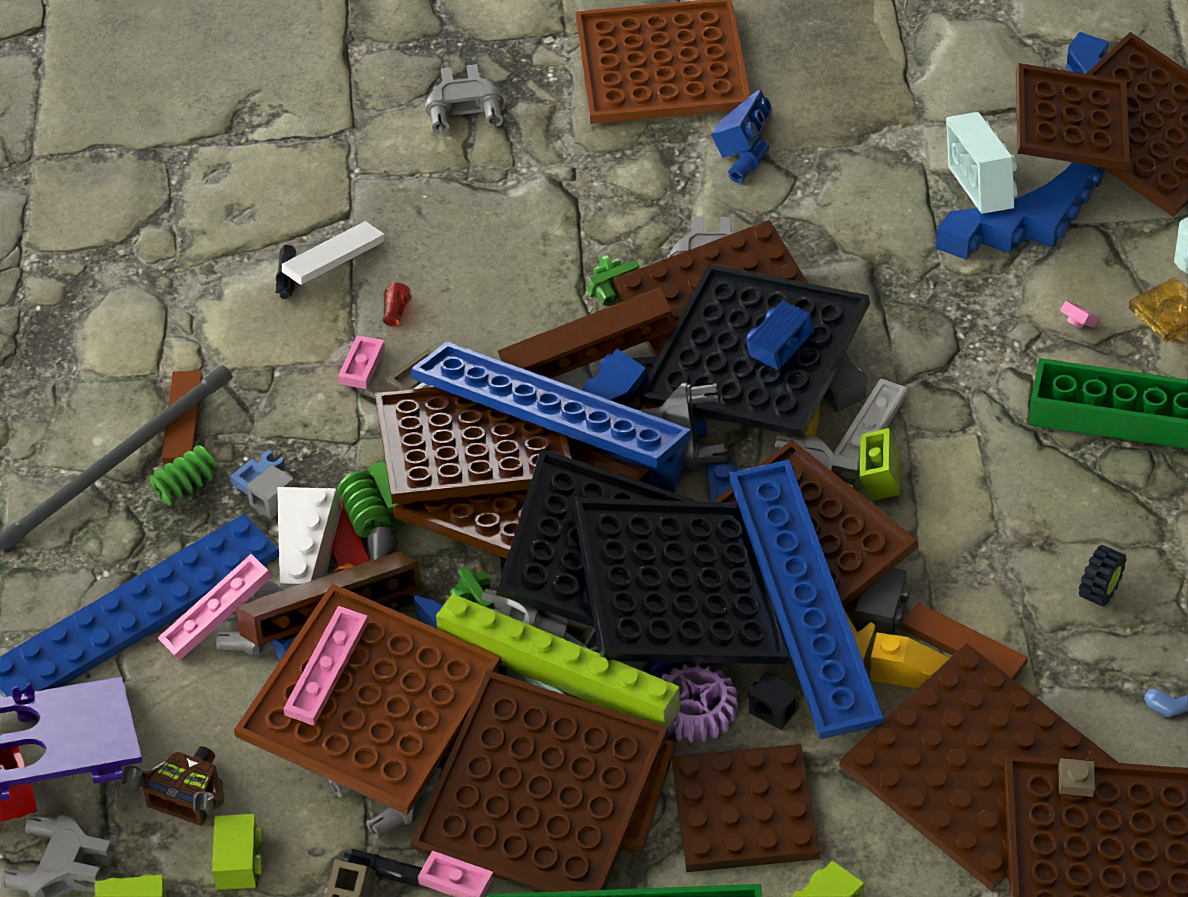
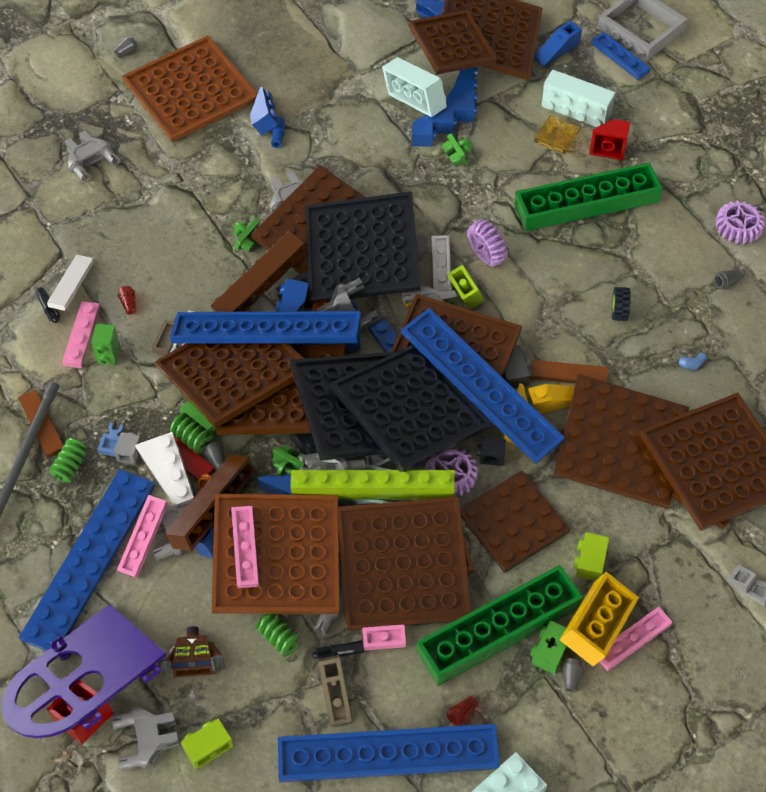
camera: 30 degrees left, 10 degrees up
lime brick [212,814,264,890] -> none
bright pink plate [338,335,385,389] -> none
blue brick [746,300,814,370] -> none
dark tan plate [1058,758,1095,797] -> none
bright pink plate [1060,301,1100,329] -> none
none -> bright pink plate [63,301,100,368]
none -> bright green brick [91,324,120,365]
none -> bright green piece [255,614,299,657]
none -> bright green hips [441,133,472,167]
none -> lavender gear [467,219,508,267]

